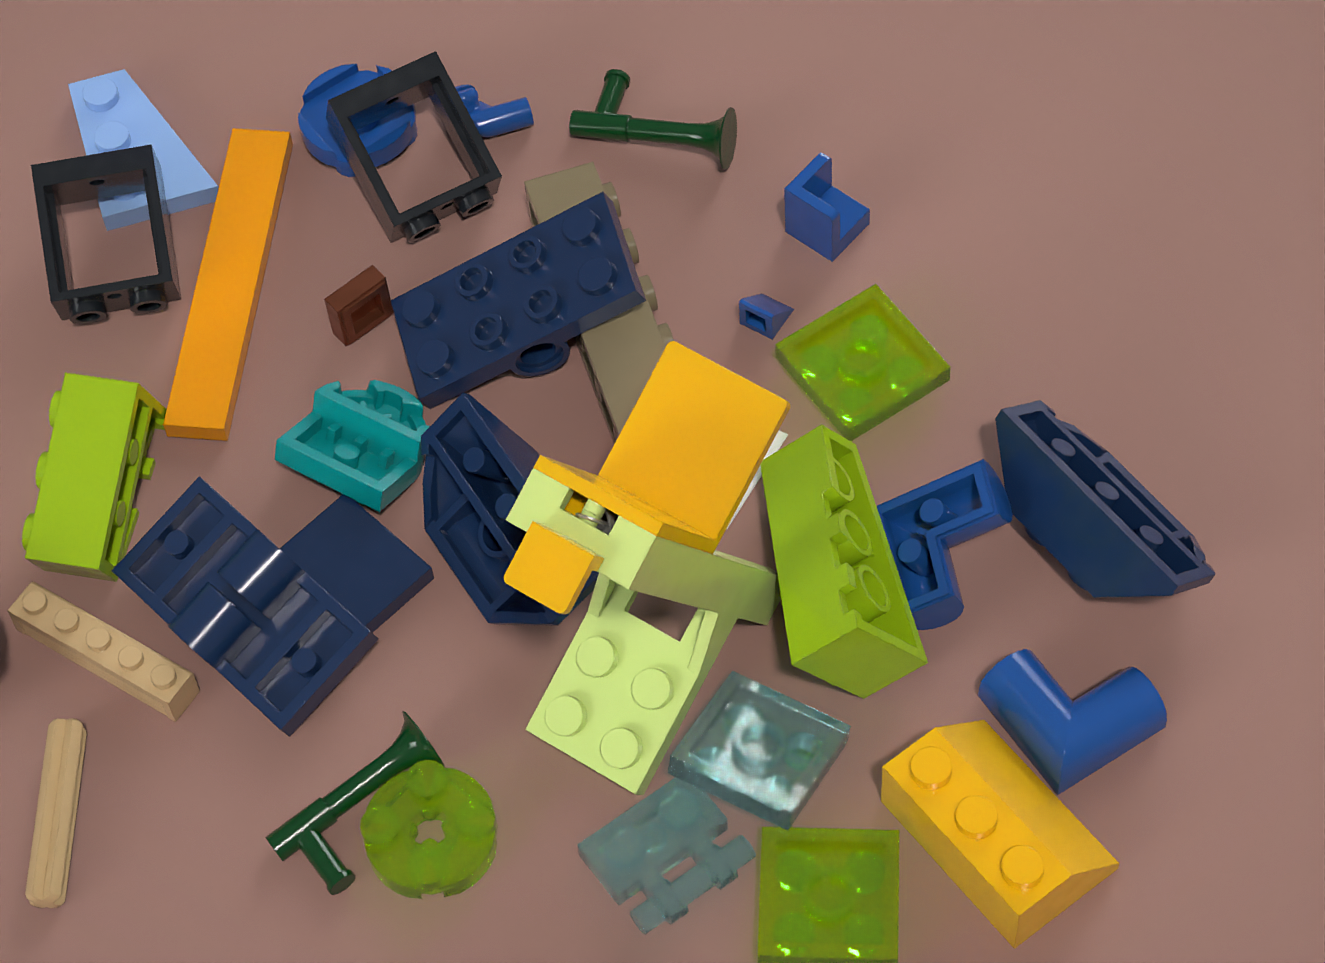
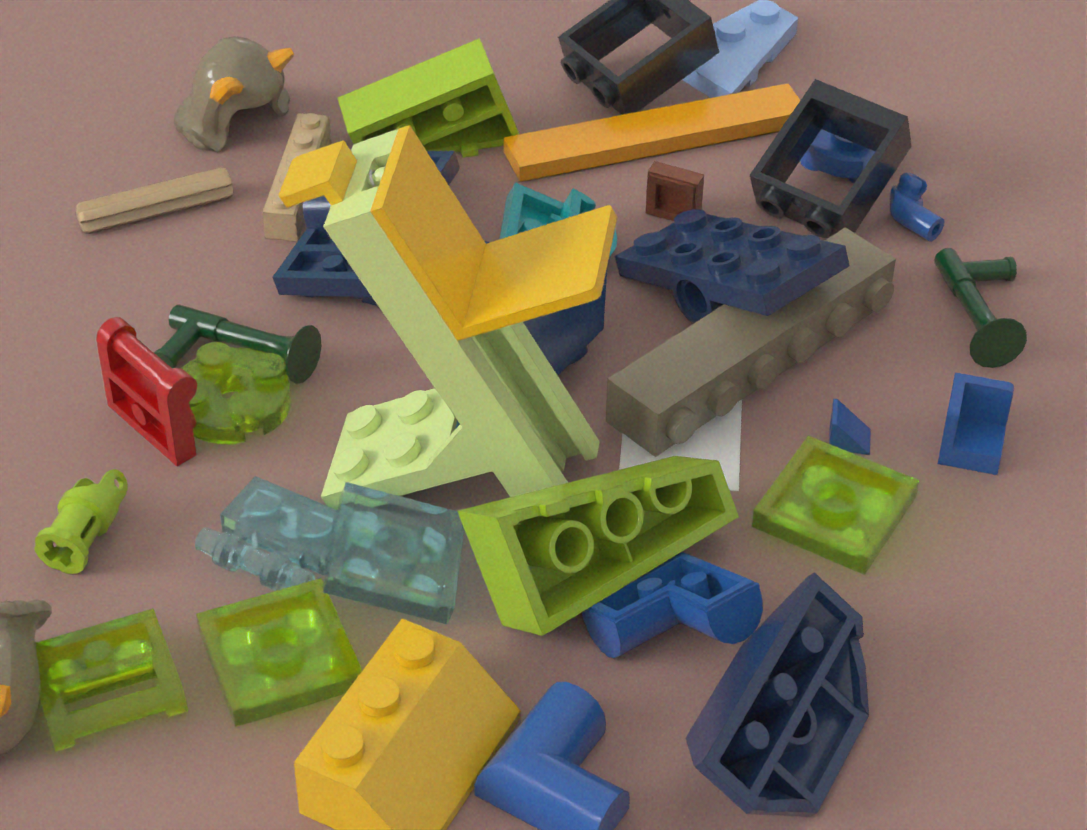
camera: 60 degrees right, 15 degrees down
none -> red plate [96,317,197,467]

